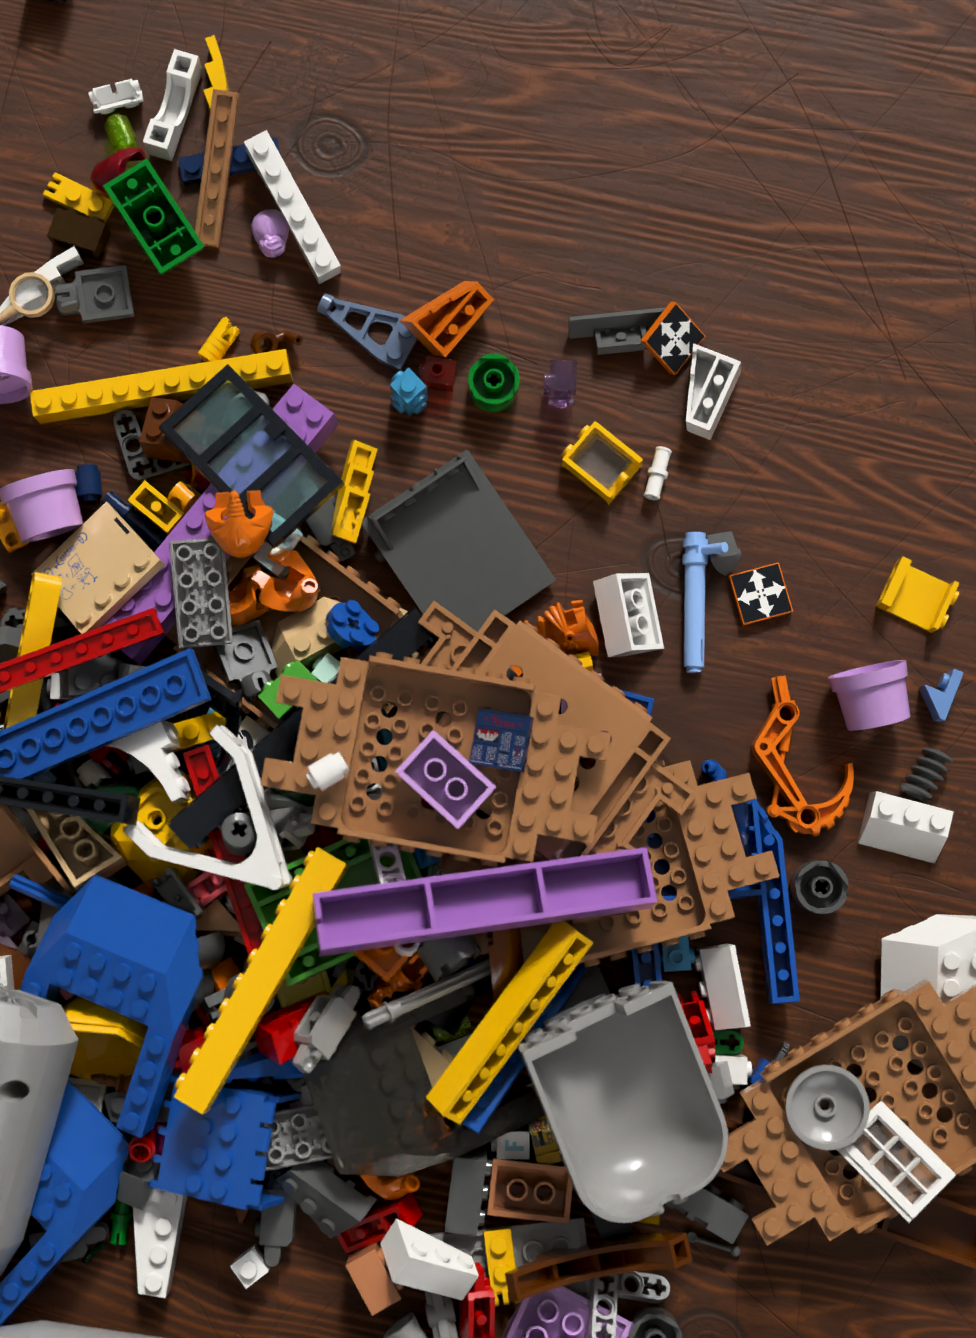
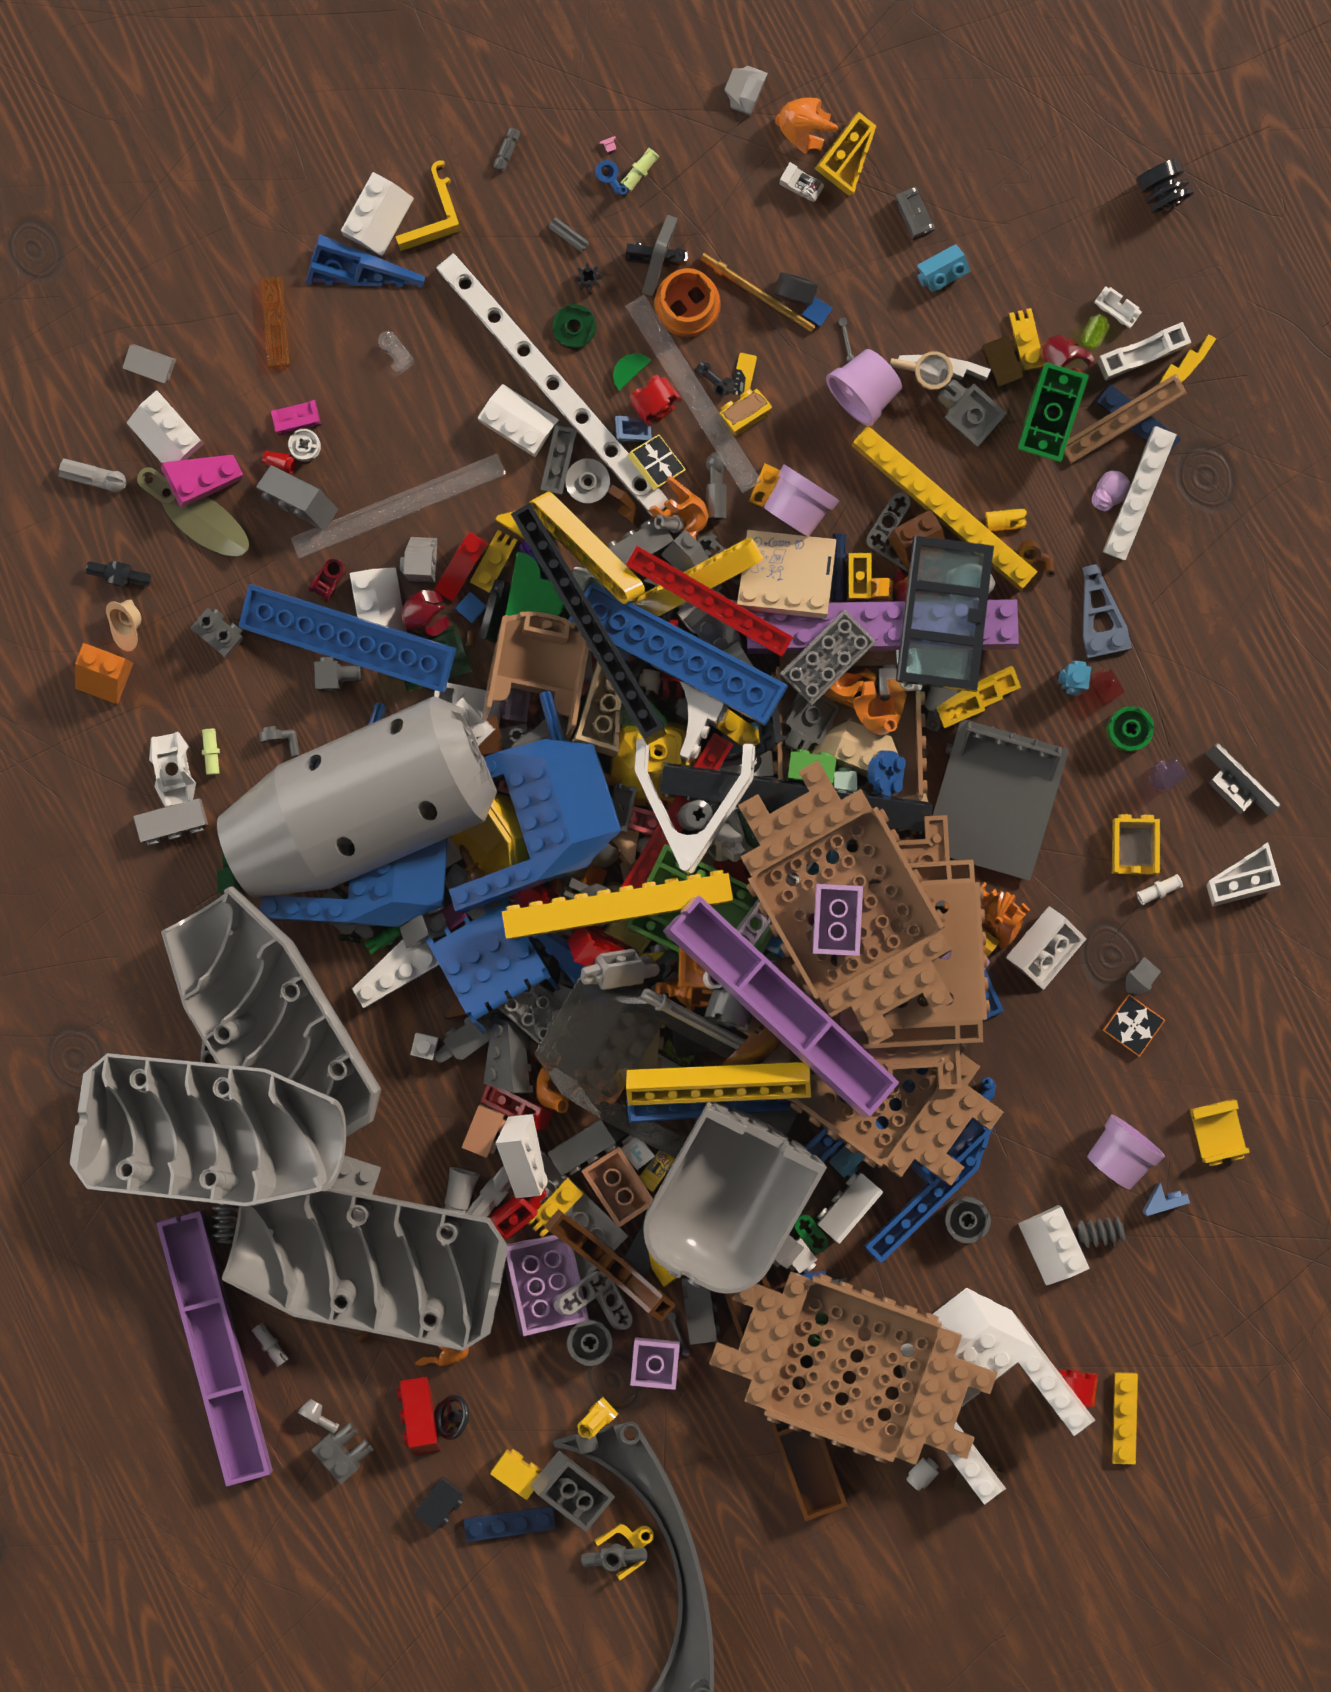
camera: 55 degrees right, 5 degrees up
dark blue brick [75,464,103,504] -> none
red cone [128,1128,157,1163] -> none
orange piece [204,490,274,558] -> none
white brick [306,752,350,791] -> none
orange wedge [399,281,494,357] -> none
dark blue tile [469,709,534,773] -> none
tile [640,302,706,375] -> none
red hinge [677,990,716,1074] -> none
light blue cylinder [682,532,728,673] -> none
orange piece [751,675,854,837] -> none
light grey dish [785,1065,870,1150] -> none
white piece [836,1101,956,1223] -> none
none -> lavender brick [630,1337,680,1390]

